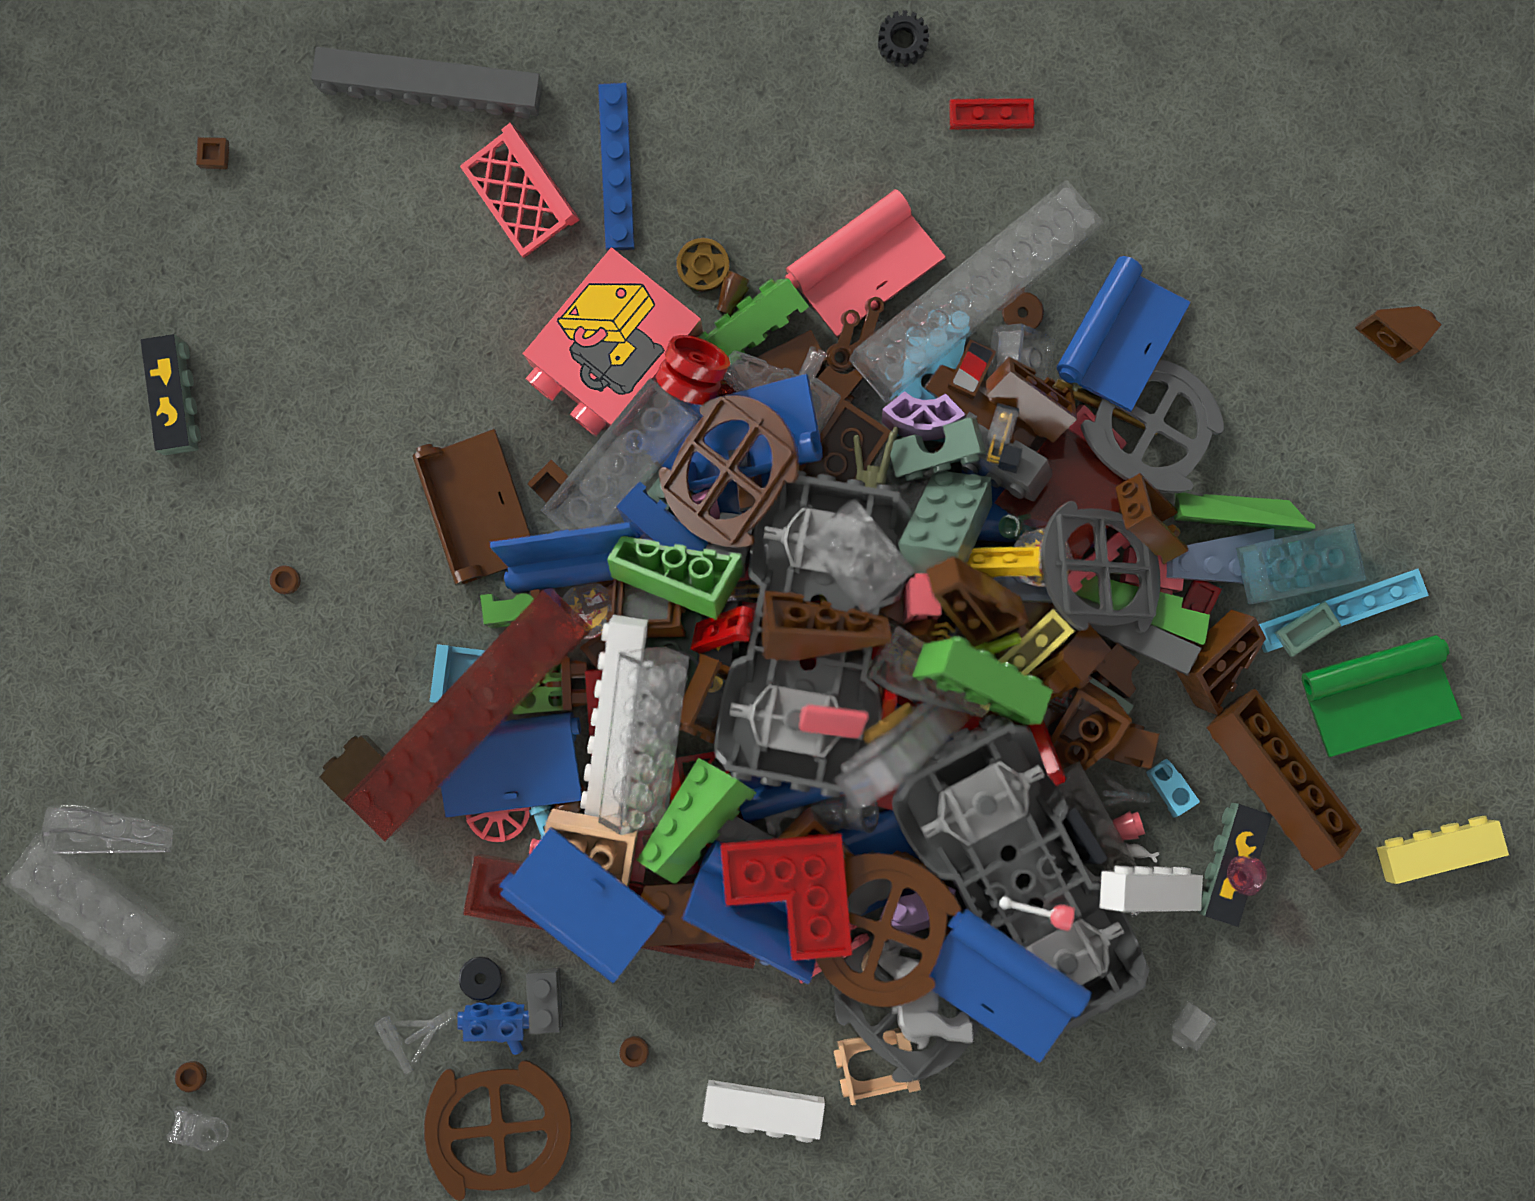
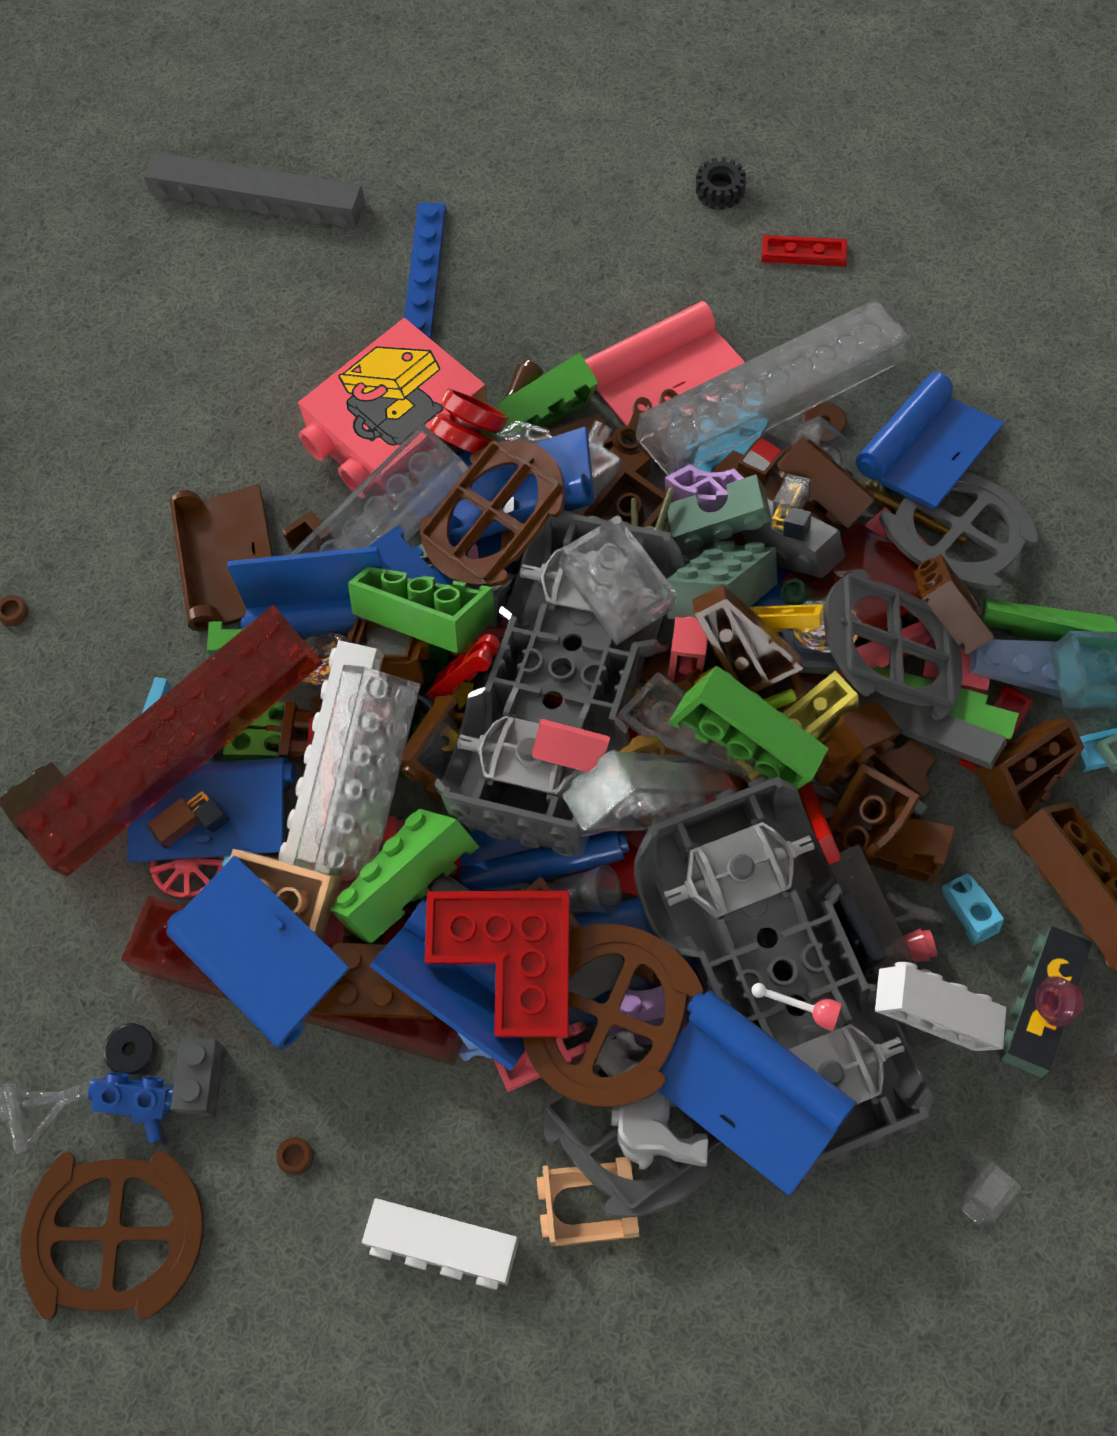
camera: 10 degrees right, 20 degrees down
reddish brown plate [196,137,229,169] -> none
coral fence [460,123,580,258] -> none
pearl gold wheel [676,238,729,291] -> none
reddish brown wedge [762,591,892,661] -> none
none -> piece [145,791,230,849]

